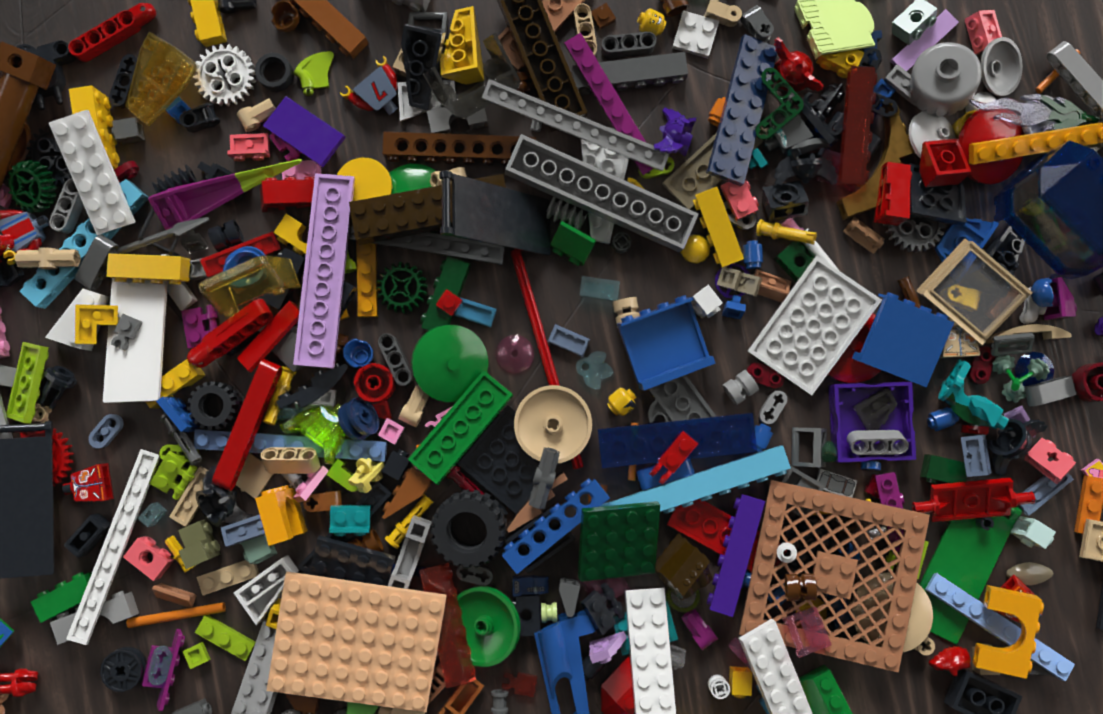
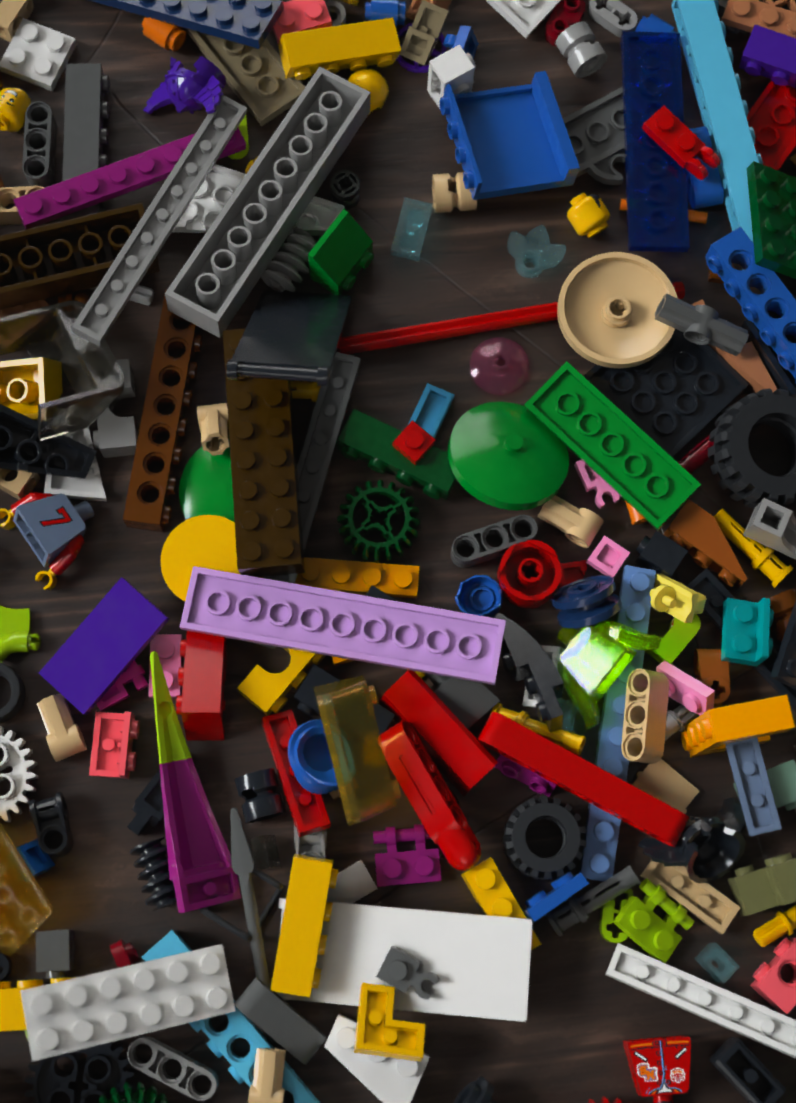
camera: 90 degrees left, 10 degrees down
sand blue plate [89,414,124,448] -> none
sand blue plate [547,324,590,357] -> none

